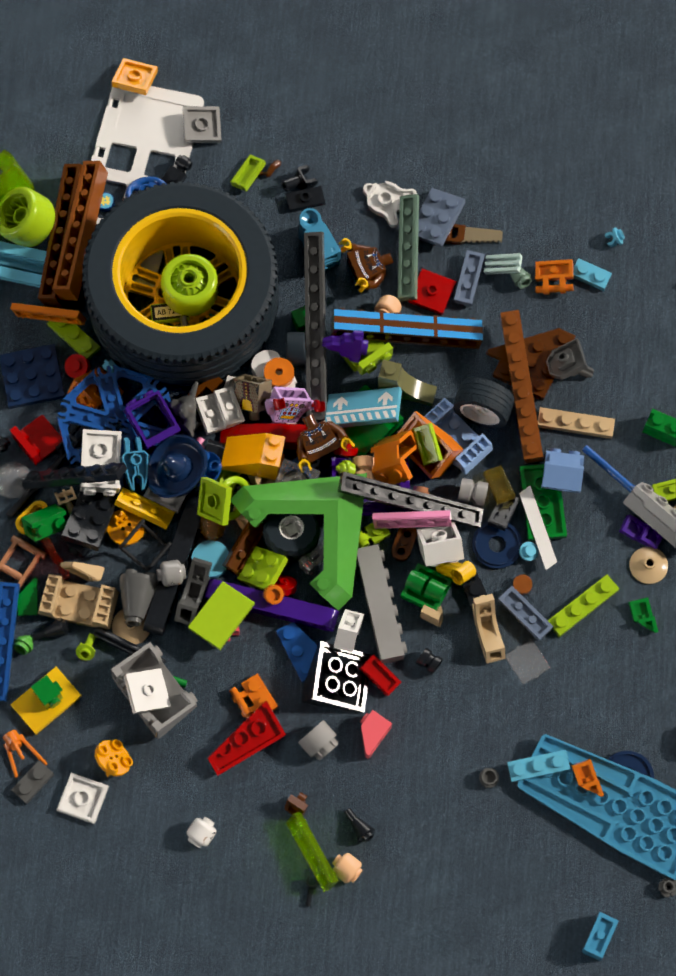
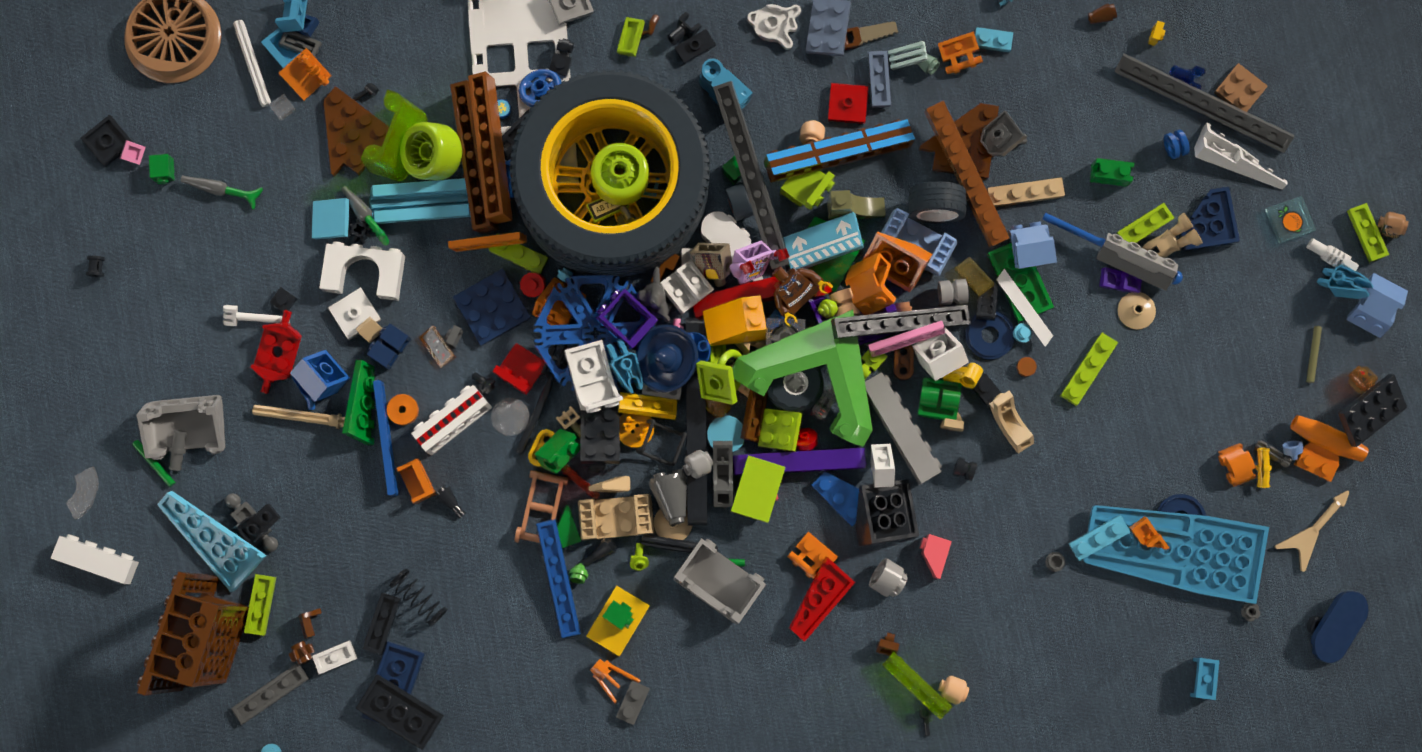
camera: 20 degrees left, 10 degrees up
black plate [21,462,127,490] -> none
white tile [57,773,109,824] -> none
light orange plate [95,739,133,777] -> none
white plate [123,668,171,714] -> none
white head [187,817,216,848] -> none
orange tile [263,584,284,605] -> none
orange piece [264,357,294,387] -> none
dark purple rock [322,330,369,363] -> none
reddish brown torso [339,238,393,293] -> none
black cone [344,808,375,843] -> none
red tile [359,654,401,696] -> none
sand green tile [397,194,419,302] -> none
lime tile [413,423,443,466] -> none
sand blue plate [498,586,553,641] -> none
clear piece [505,639,551,685] -> none
green slope [628,597,658,633] -> none

